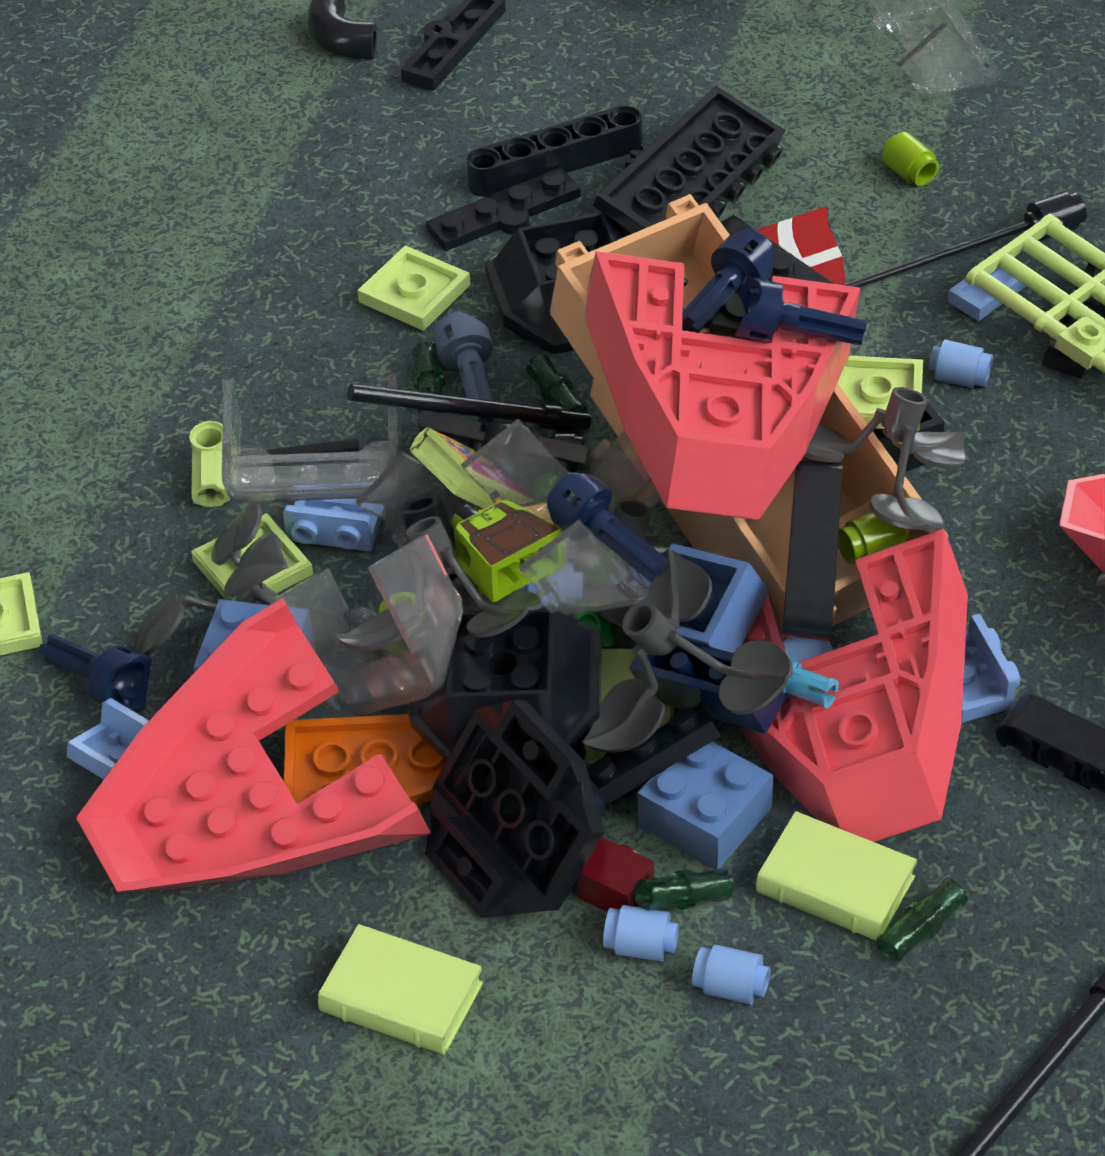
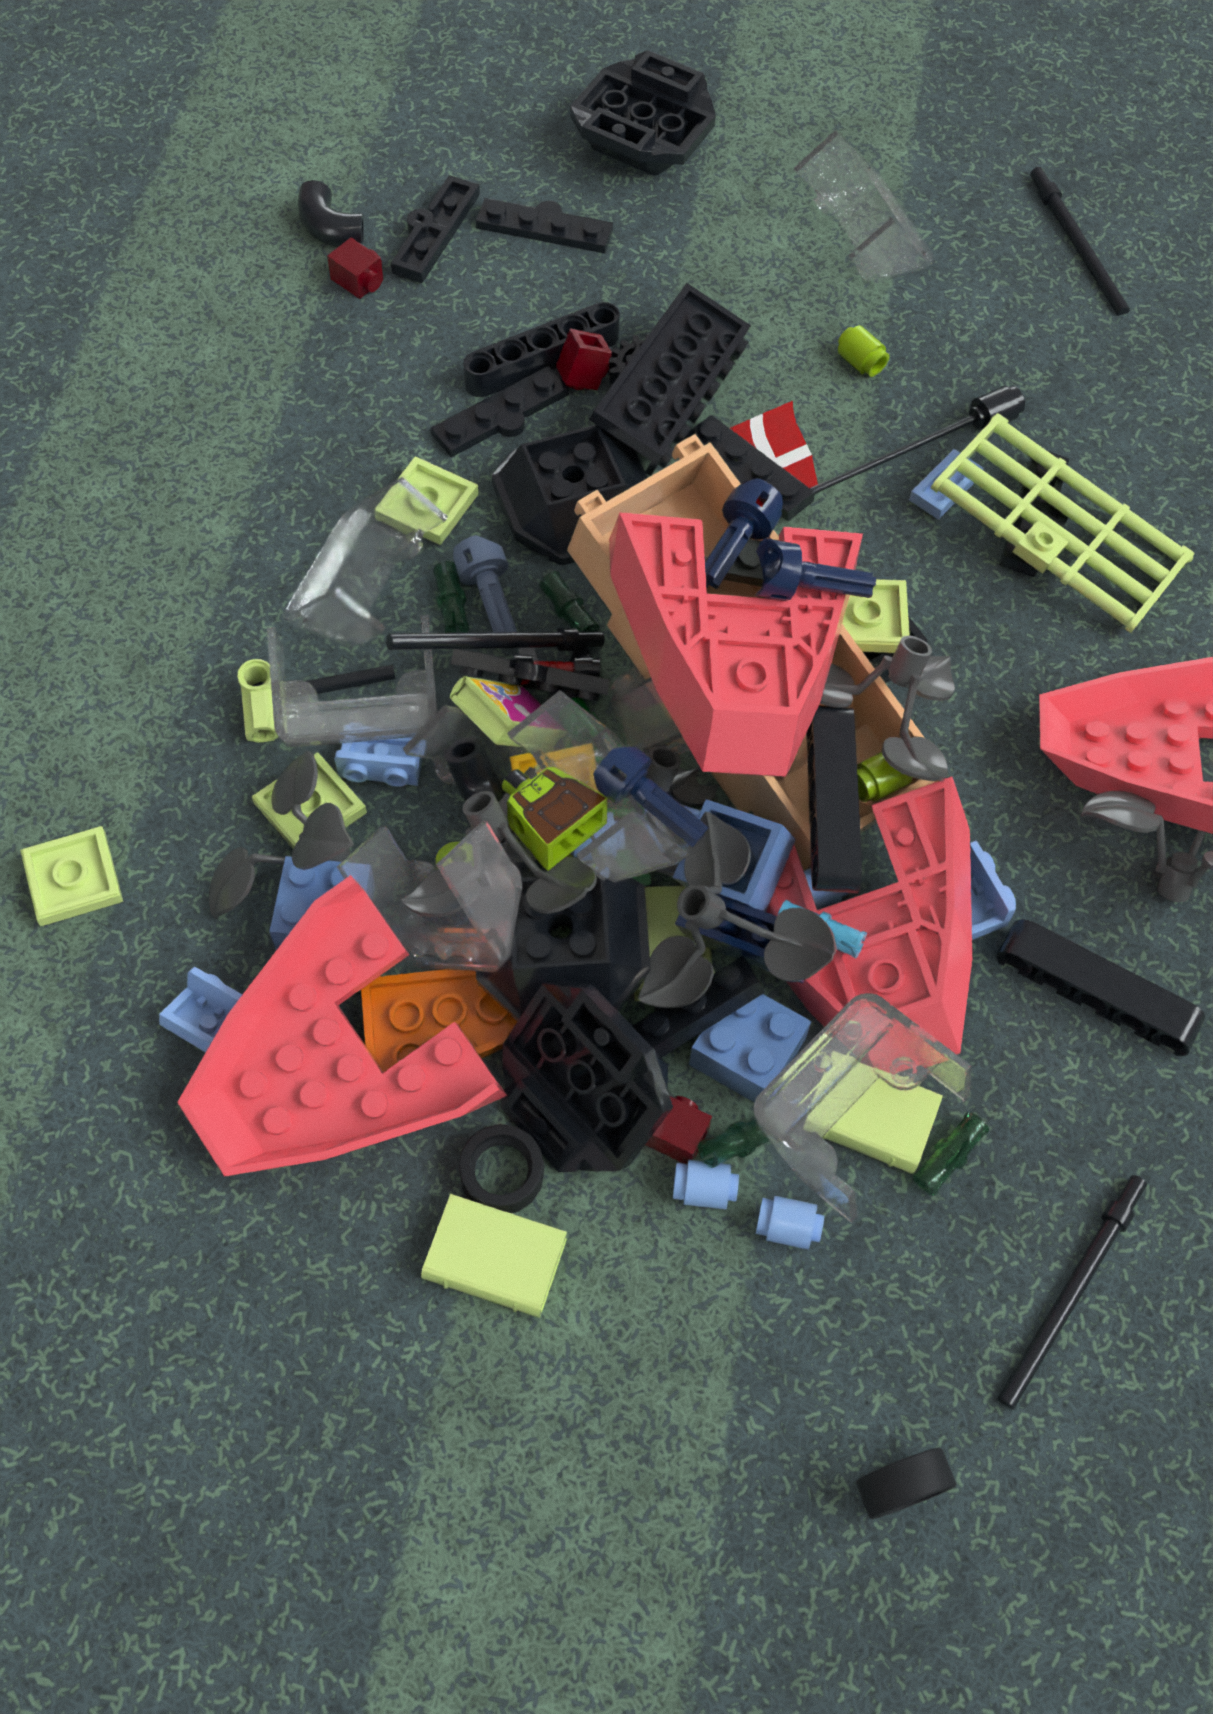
camera: 10 degrees left, 15 degrees up
dark blue piece [39,634,152,713] -> none
light blue brick [928,339,993,389] -> none
none -> clear windscreen [283,477,448,647]
none -> dark red brick [327,238,383,299]
none -> black tyre [458,1124,544,1213]
none -> black hinge [476,198,613,254]
none -> dark red brick [556,329,612,390]
none -> clear windscreen [754,993,971,1223]

